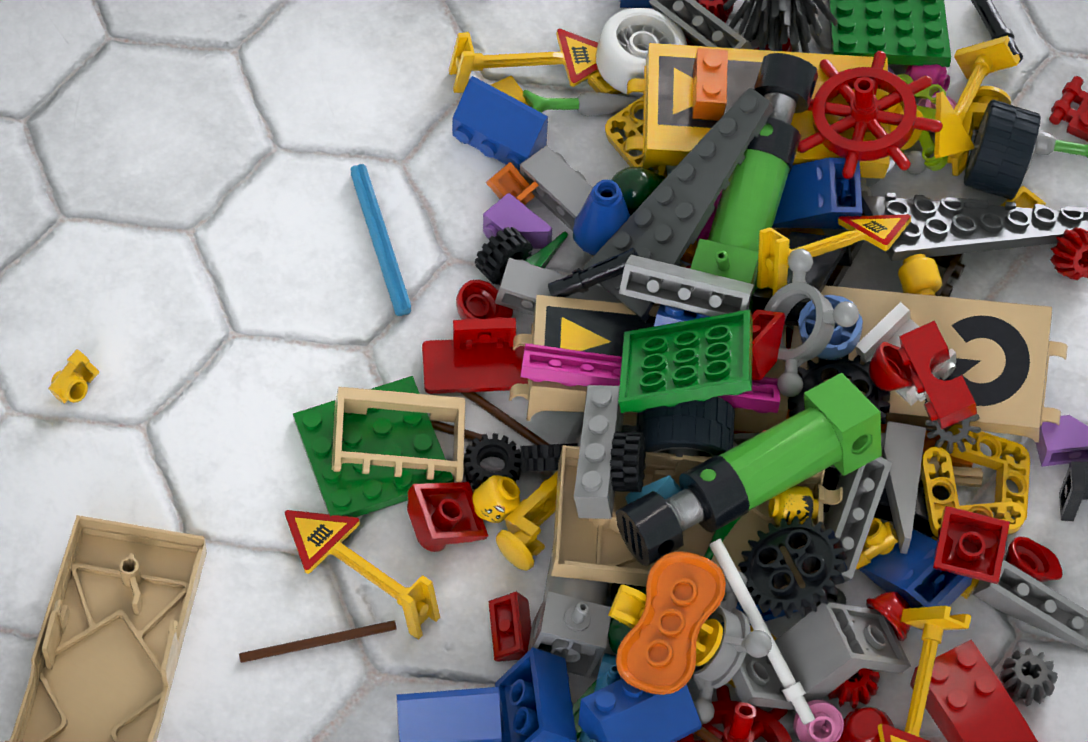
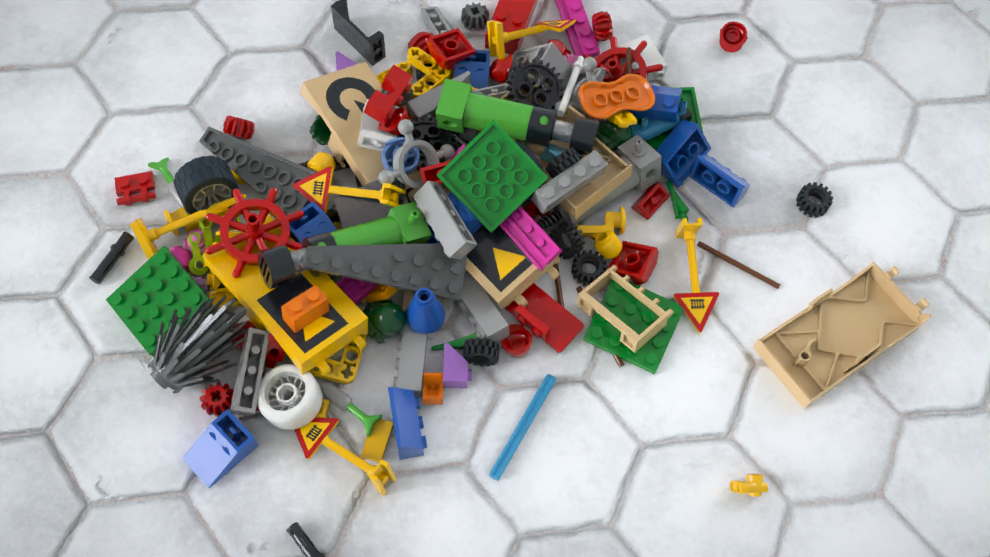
camera: 135 degrees left, 5 degrees up
black pin [548,248,639,297] -> none
none -> green piece [666,180,689,221]

